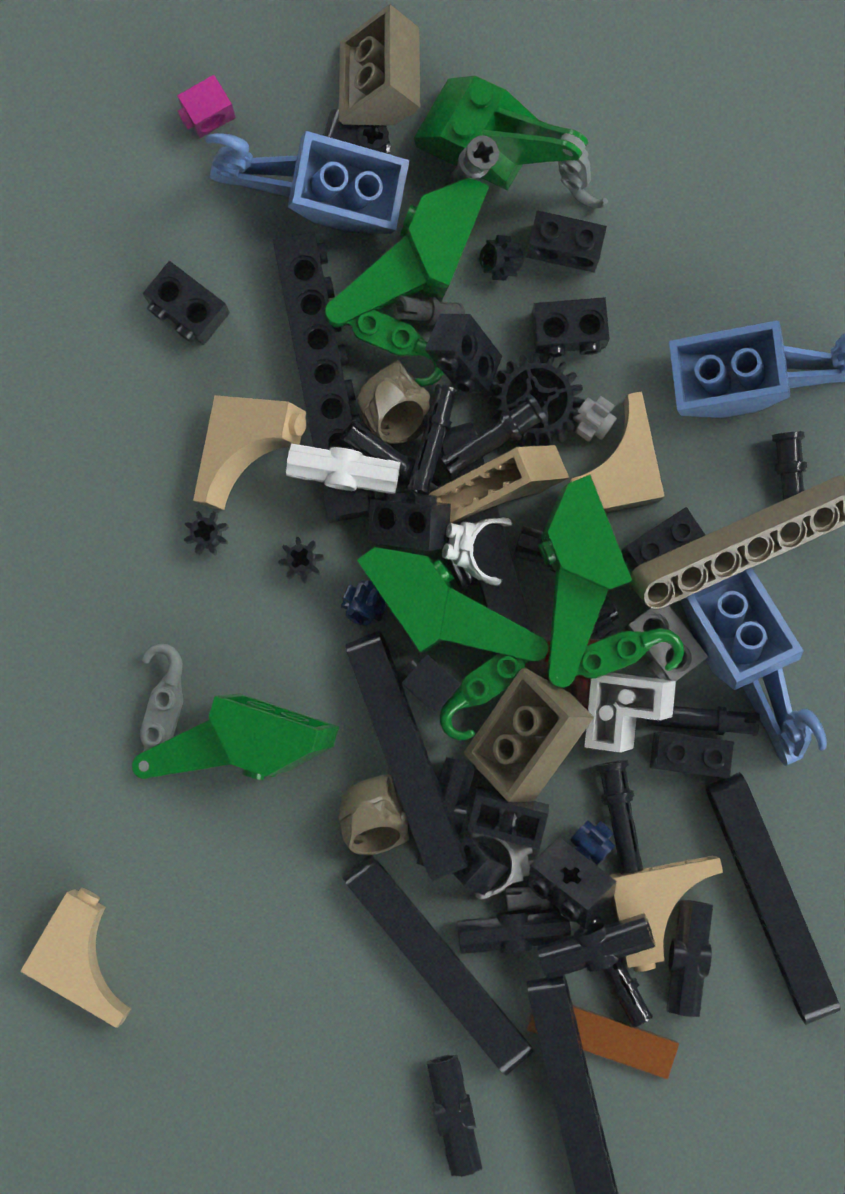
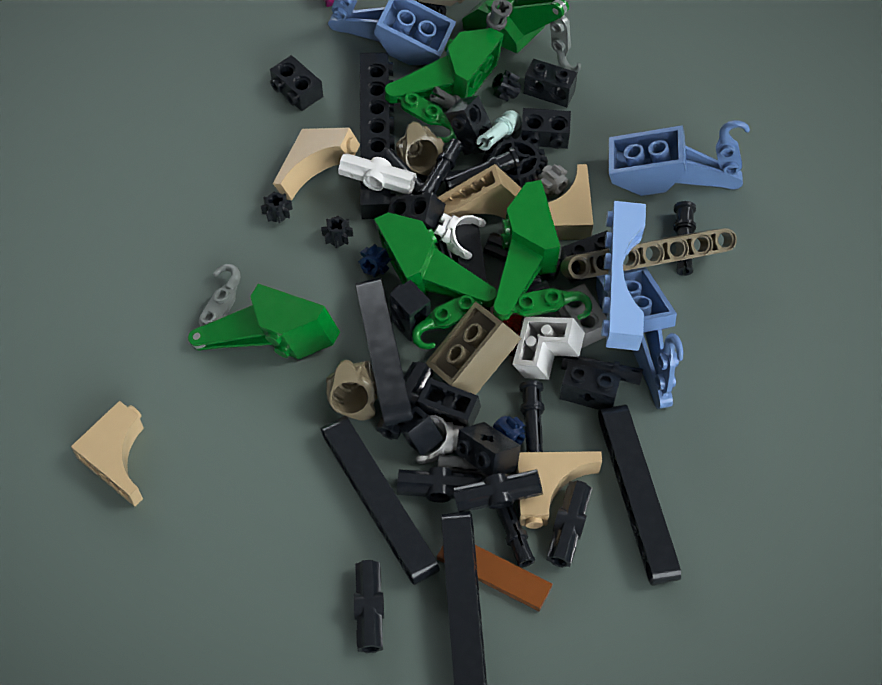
camera: 10 degrees right, 25 degrees down
none -> light aqua pin [477,110,522,151]
none -> light blue arch [601,201,646,351]

